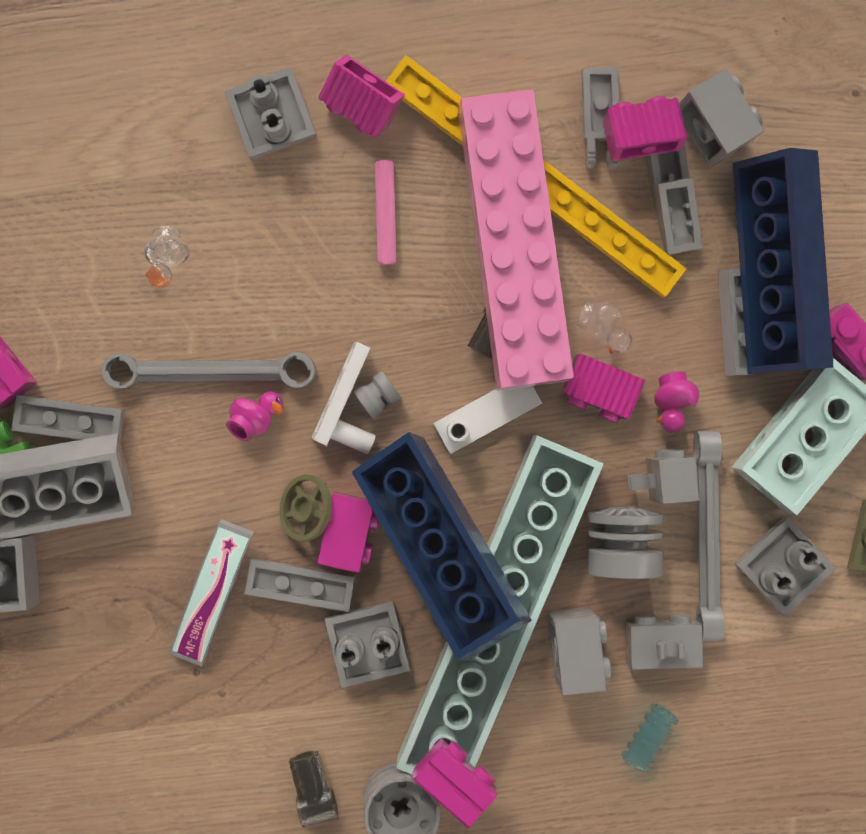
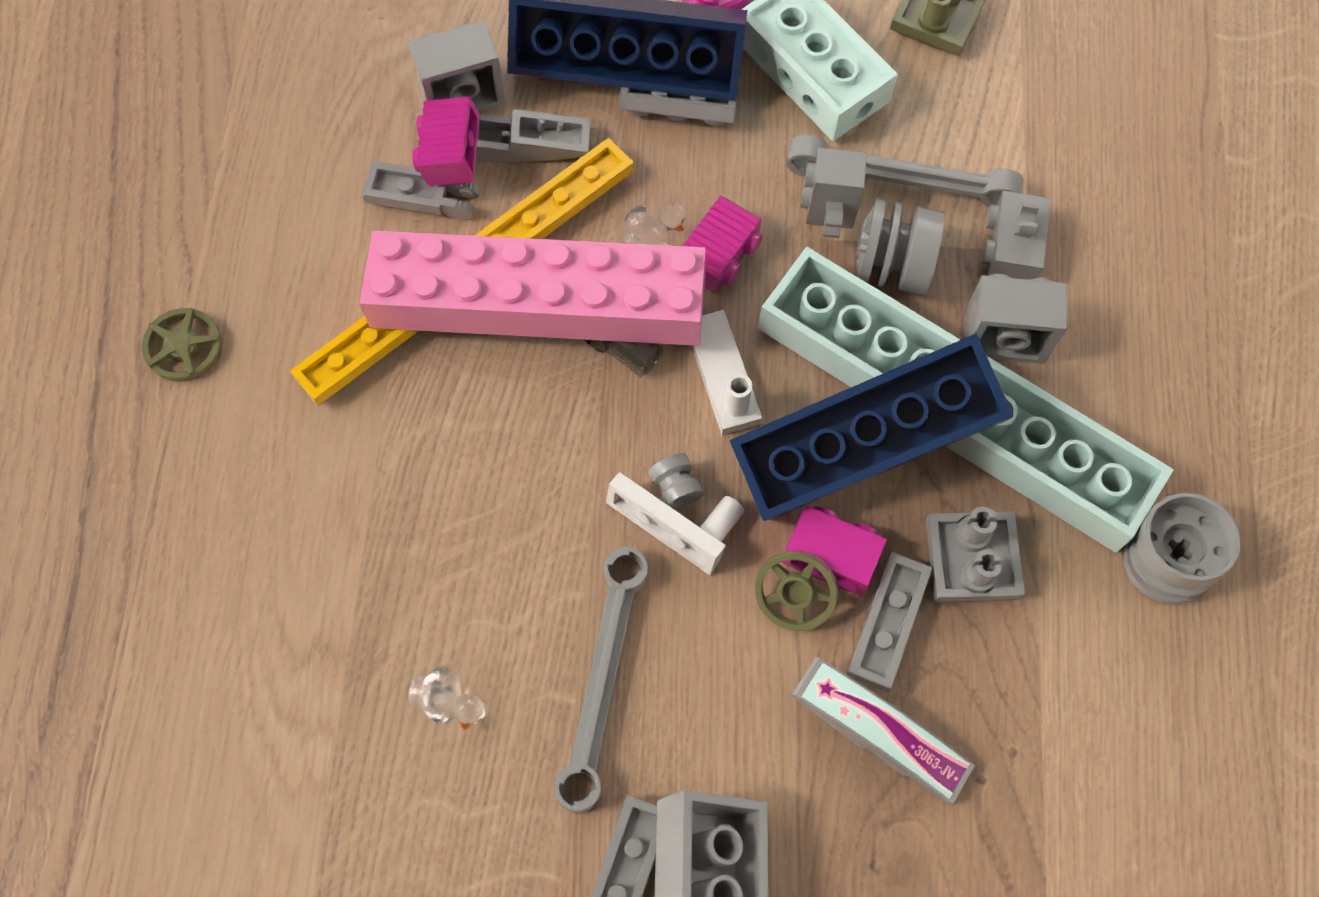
camera: 80 degrees left, 20 degrees down
light grey plate [225,67,317,160] -> none
dark pink animal [226,391,283,441] -> none
clear smoke piece [289,751,338,828] -> none
dark pink brick [318,54,405,137] -> none
bright pink axle [375,160,396,265] -> none
dark pink brick [412,738,497,828] -> none
clear light blue piece [621,703,679,772] -> none
dark pink animal [654,372,699,433] -> none
light grey plate [734,516,836,616] -> none

